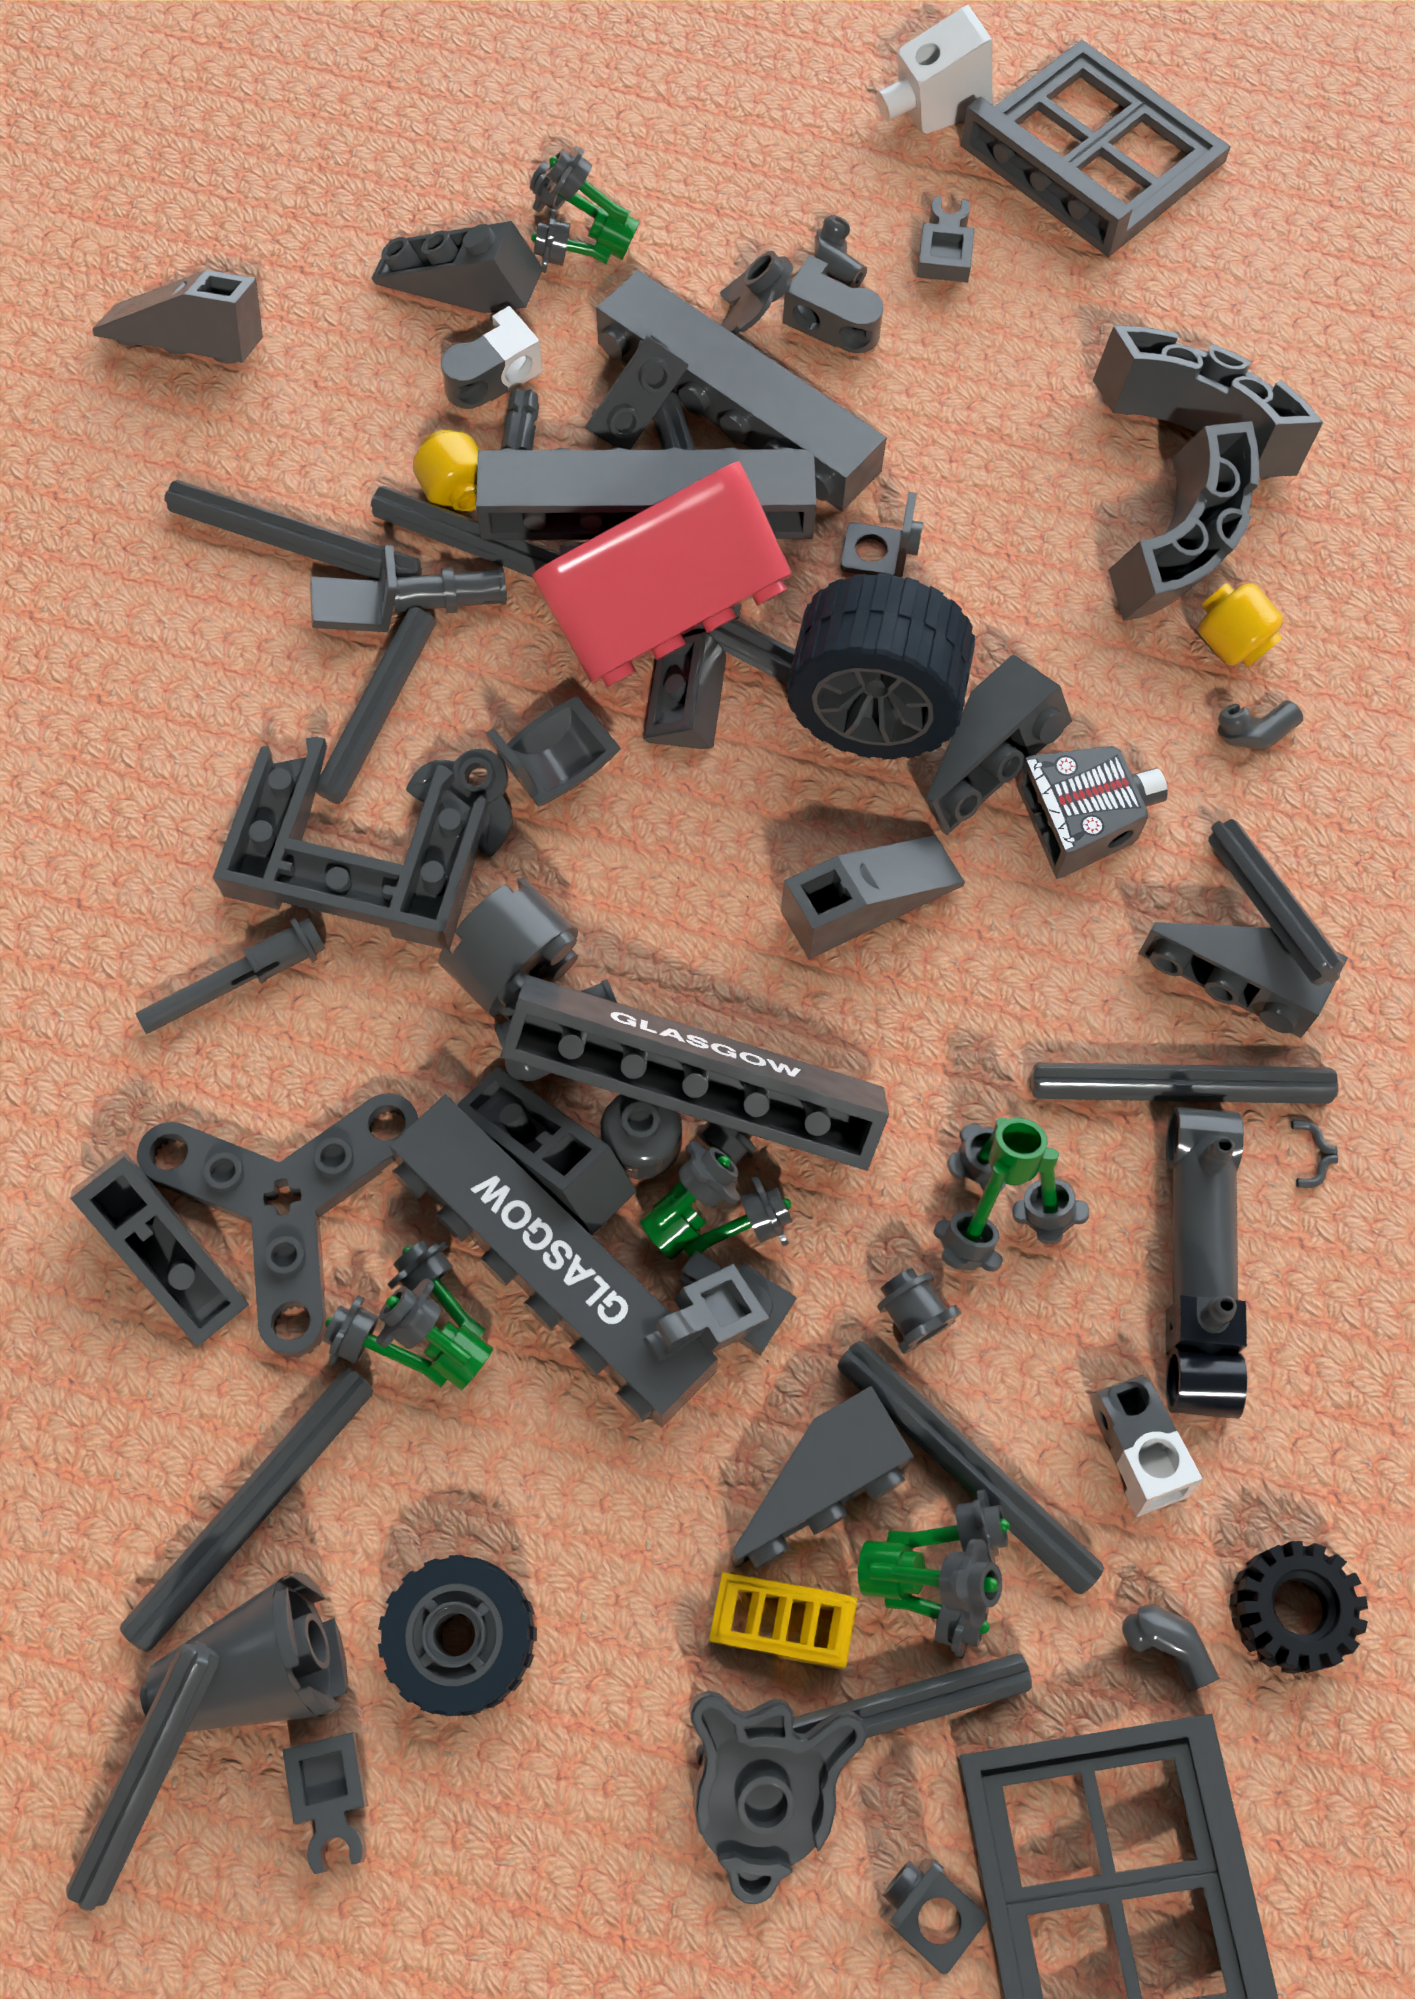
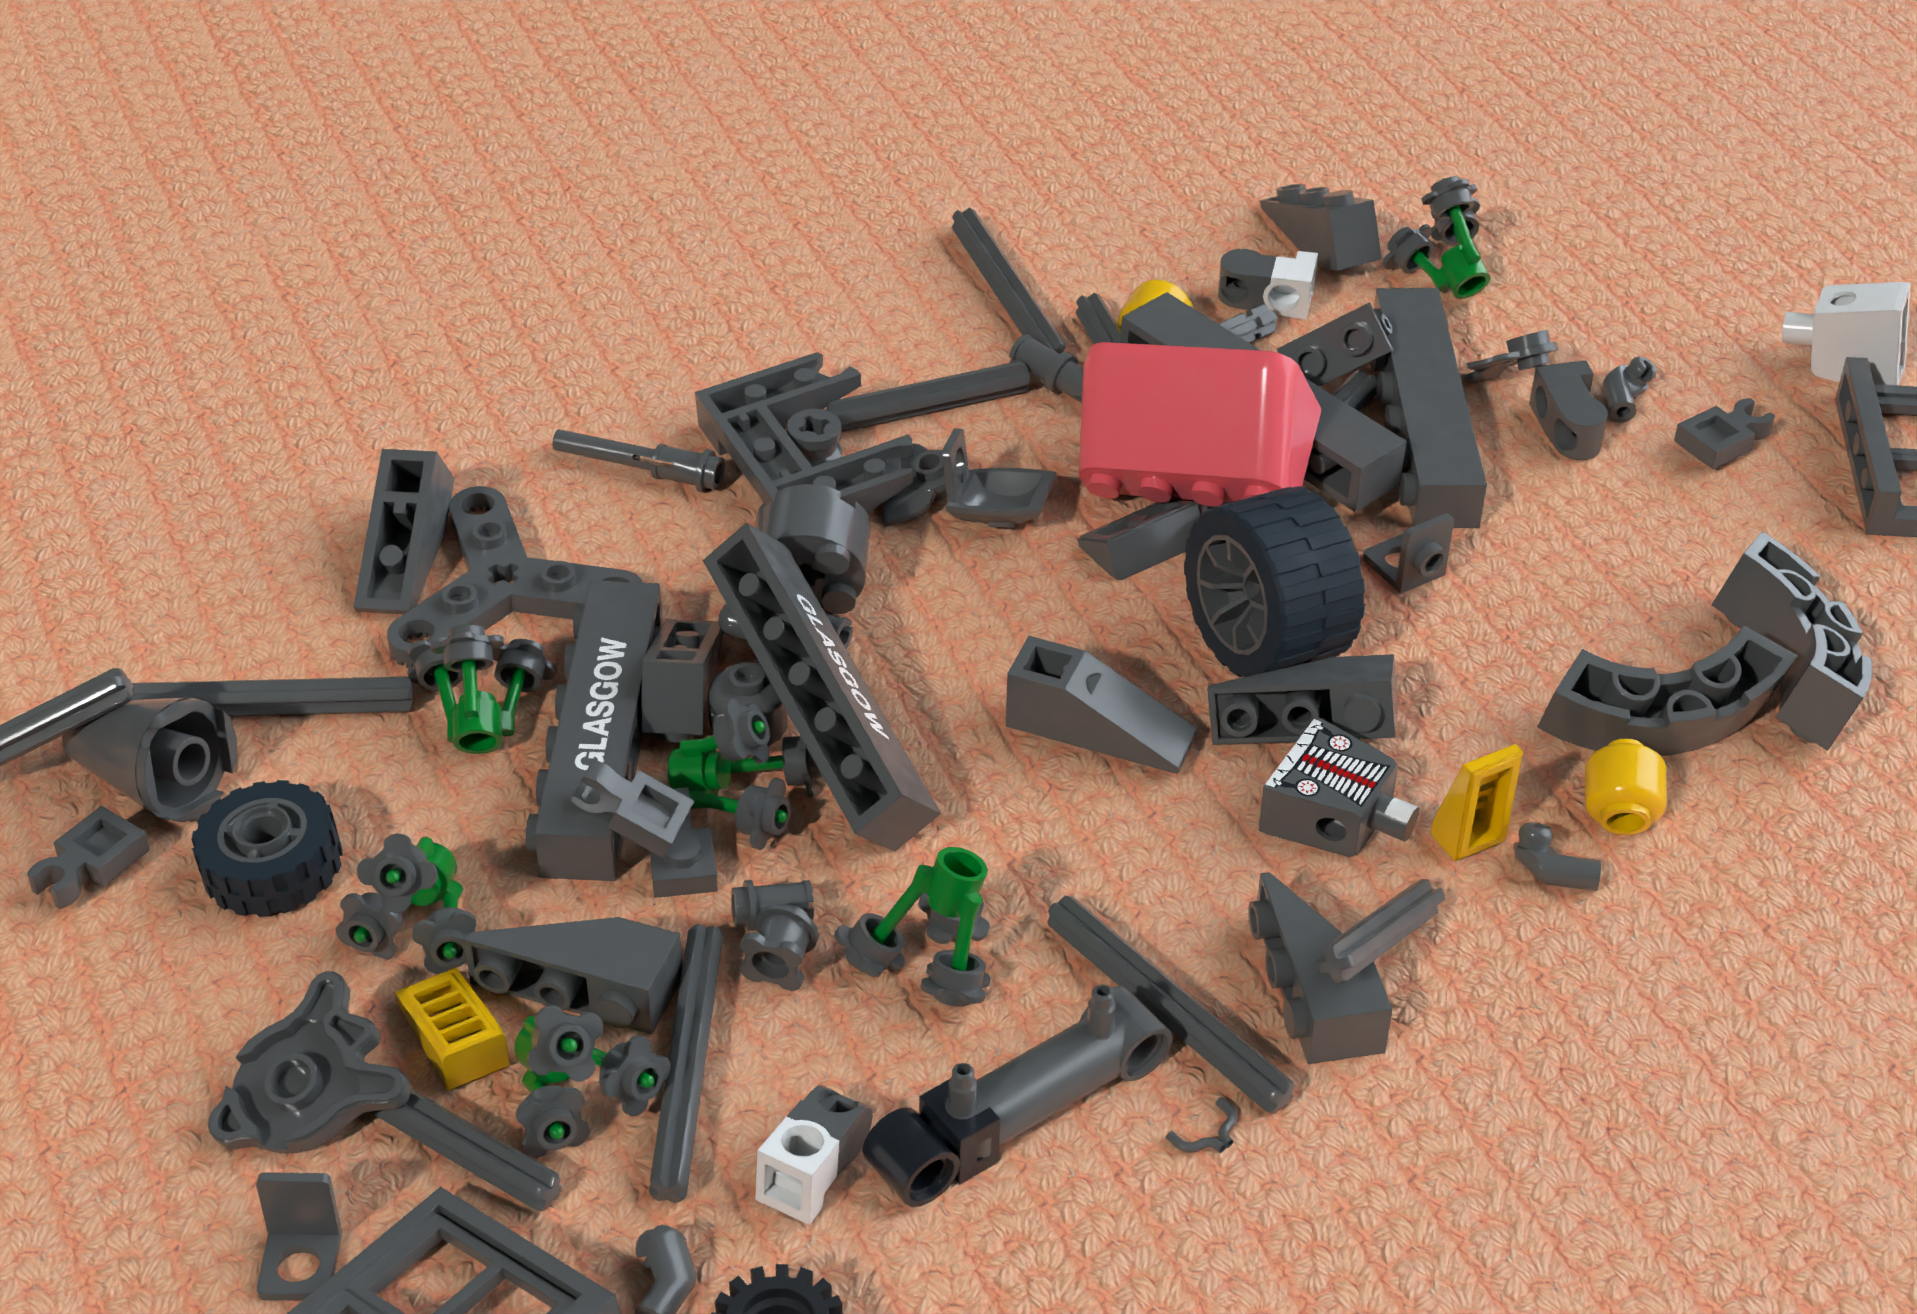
camera: 50 degrees right, 25 degrees down
dark grey slope [92,270,263,363] -> none
bracket [310,545,397,632] -> none
none -> dark grey plant [336,833,477,974]
none -> dark grey pin [731,880,814,931]
none -> dark grey wheel [787,409,842,467]
none -> yellow slope [1430,744,1523,861]

